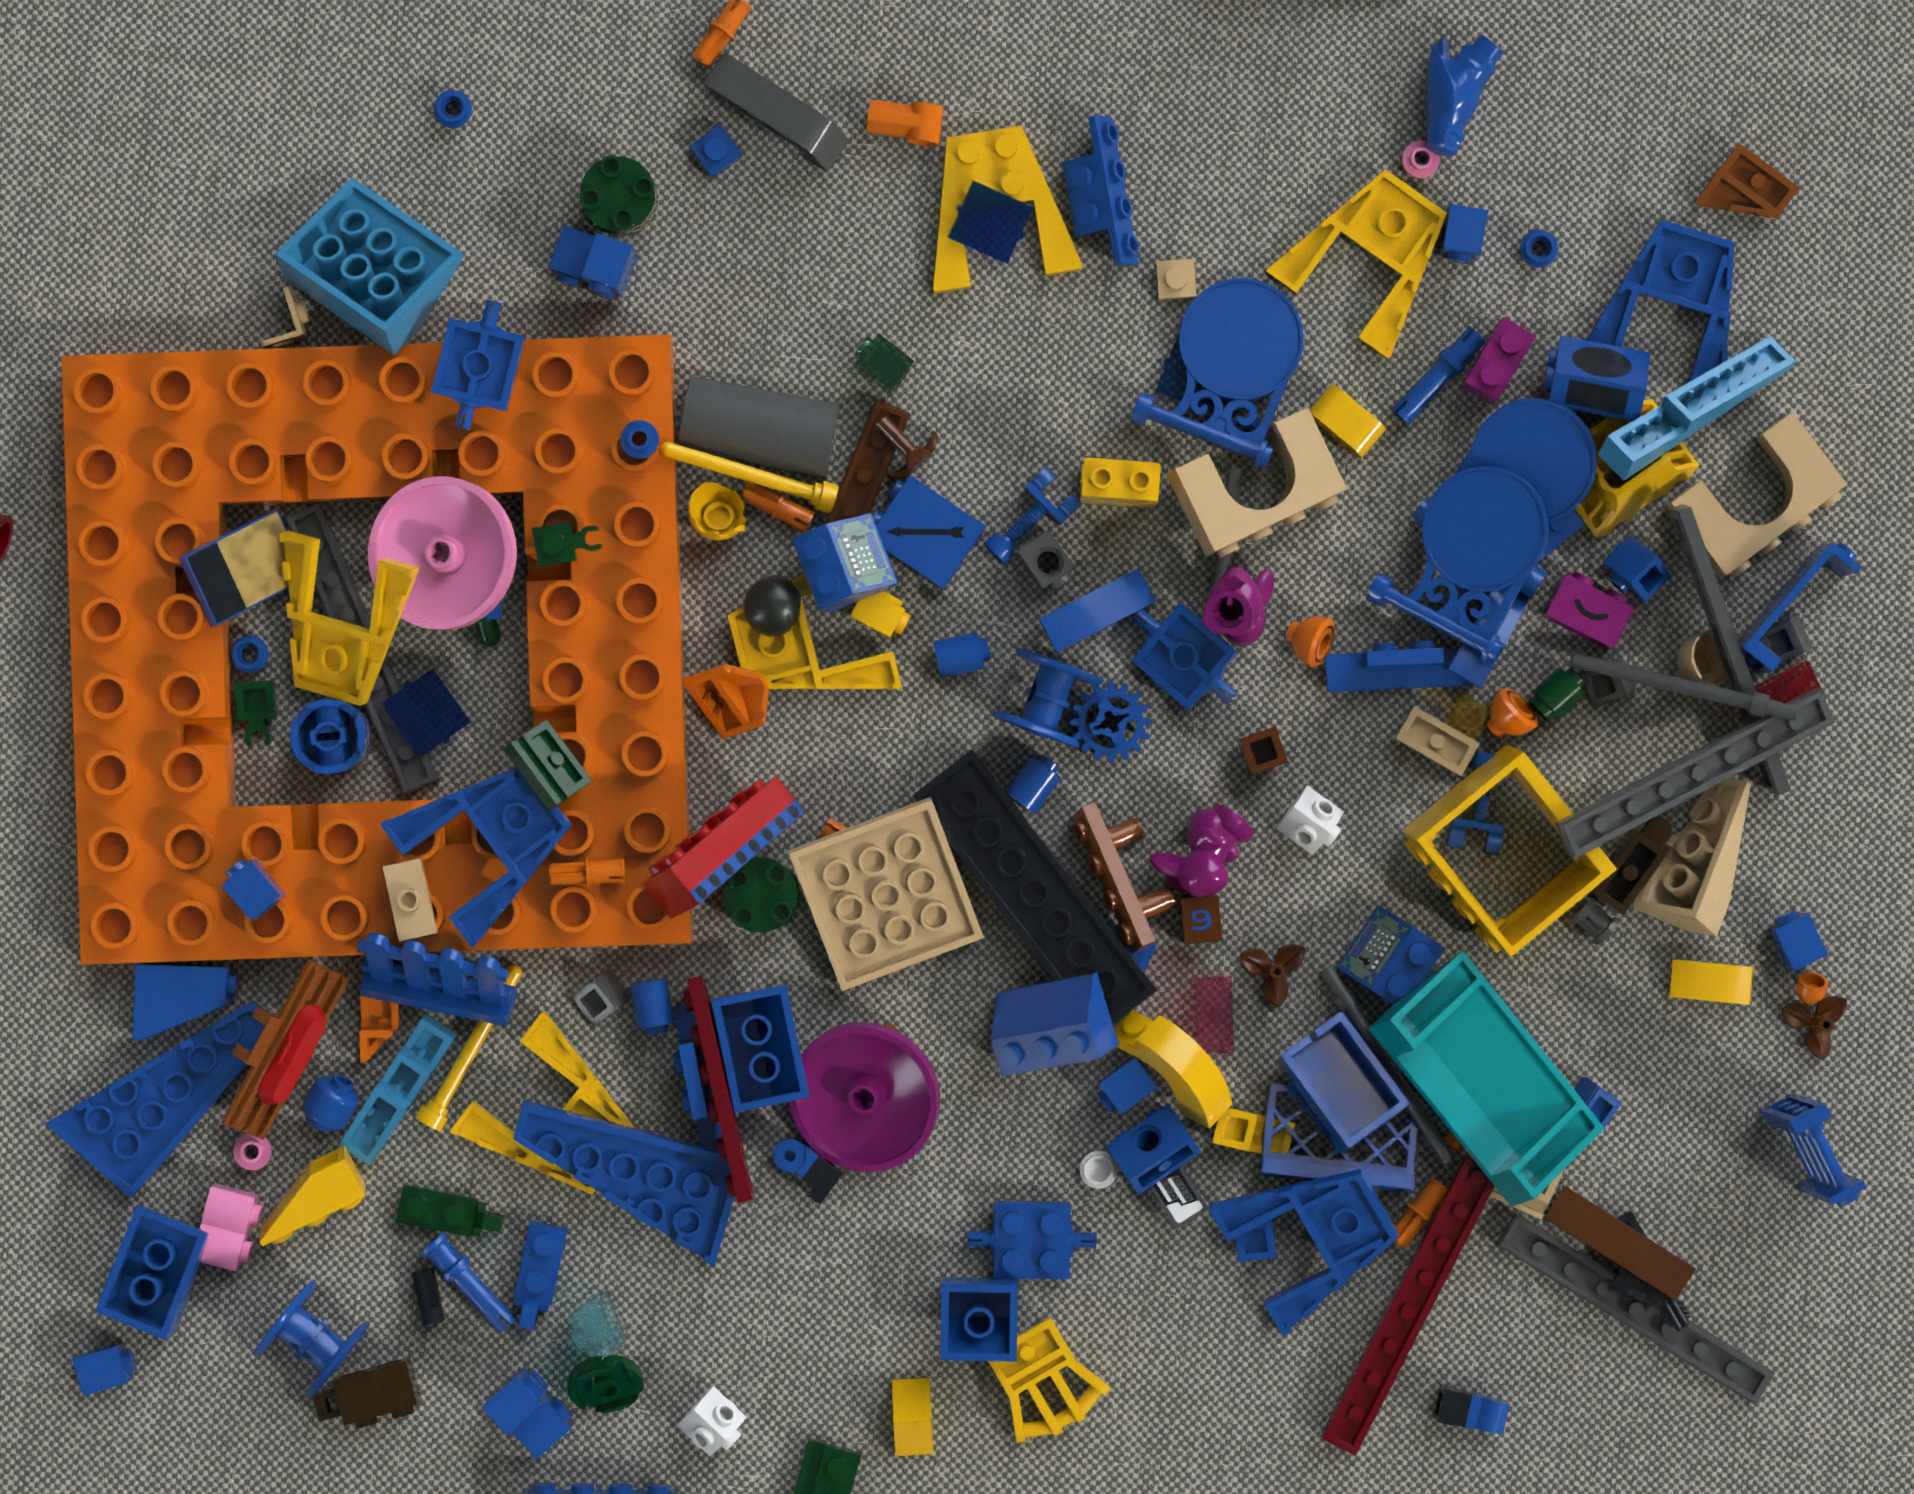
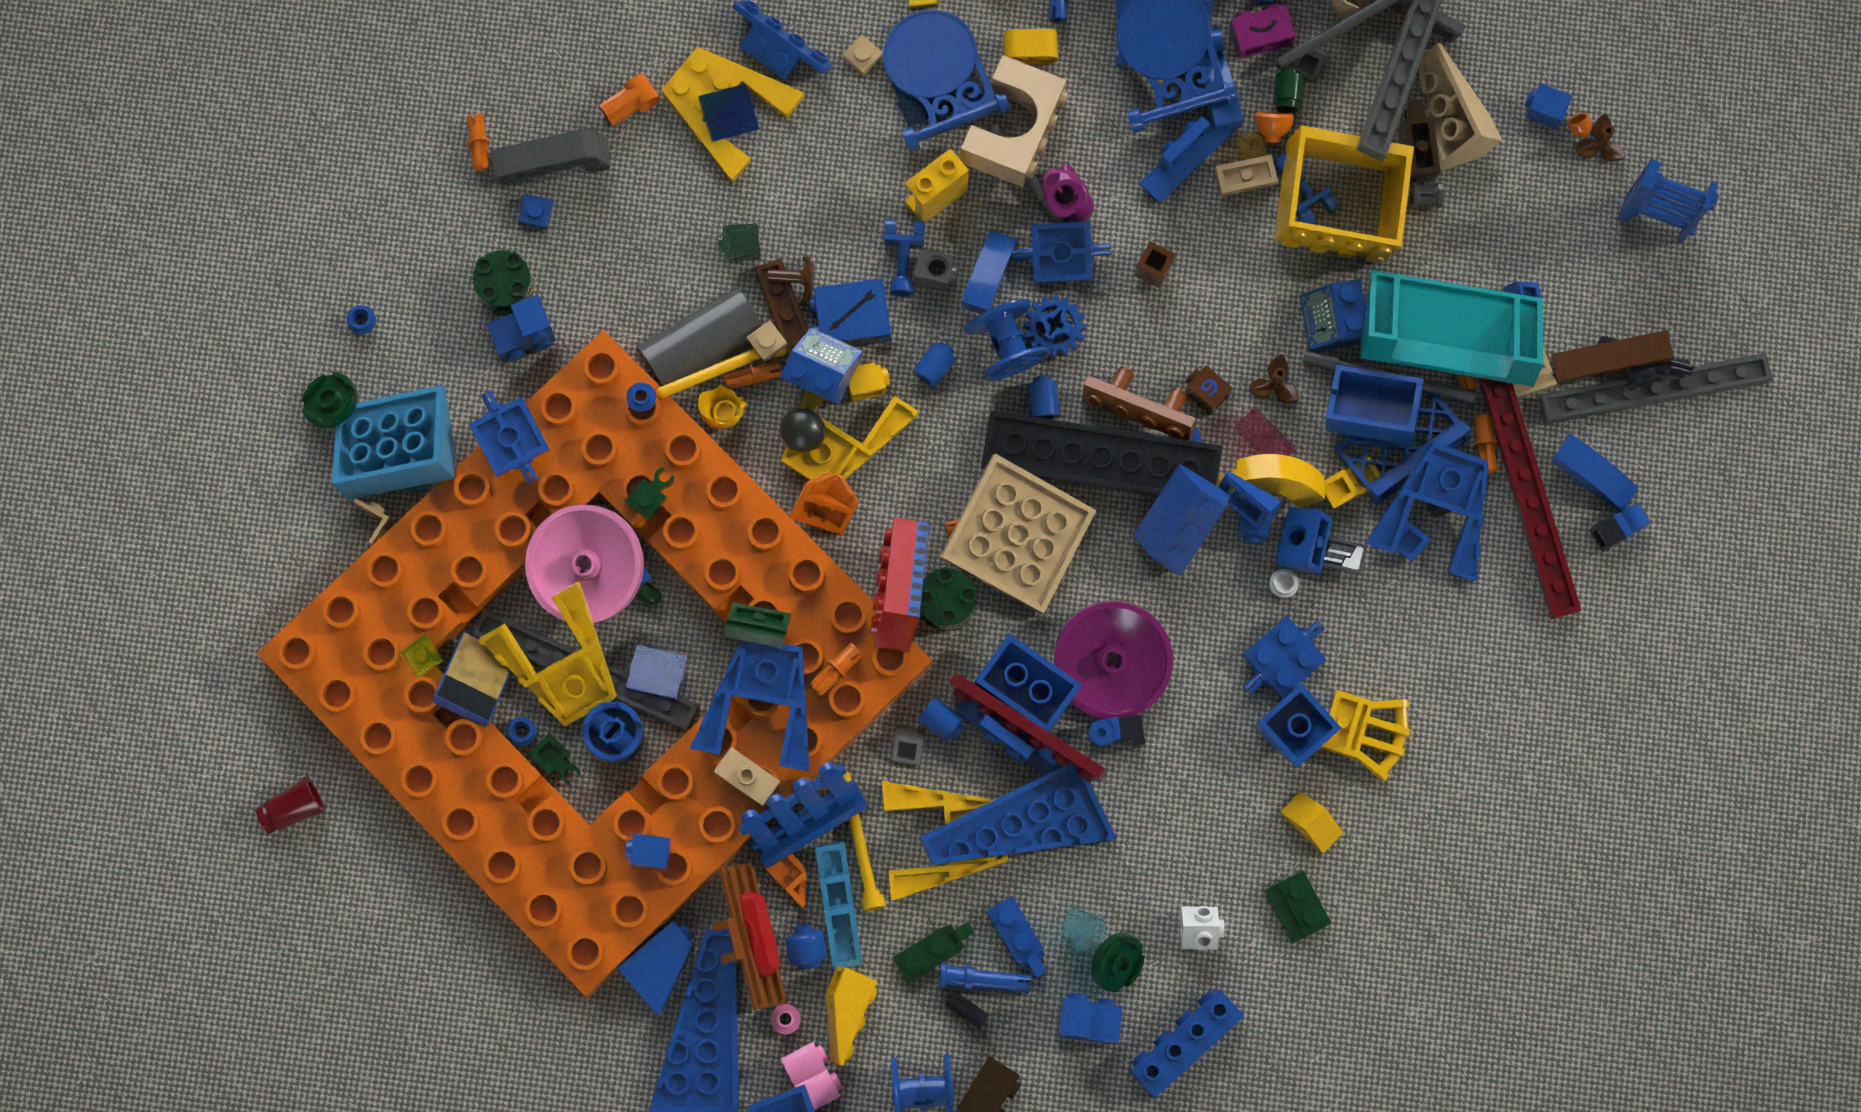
camera: 45 degrees left, 10 degrees down
magenta animal [1150,804,1255,898] -> none
white brick [1276,785,1344,855] -> none
orange brick [1286,616,1335,668] -> none
yellow slope [1669,959,1754,1005] -> none
none -> dark green tile [302,372,358,428]
none -> clear neon green tile [401,635,443,677]
none -> tan plate [747,320,788,362]
none -> blue slope [1219,471,1282,530]
none -> blue slope [1550,433,1638,512]

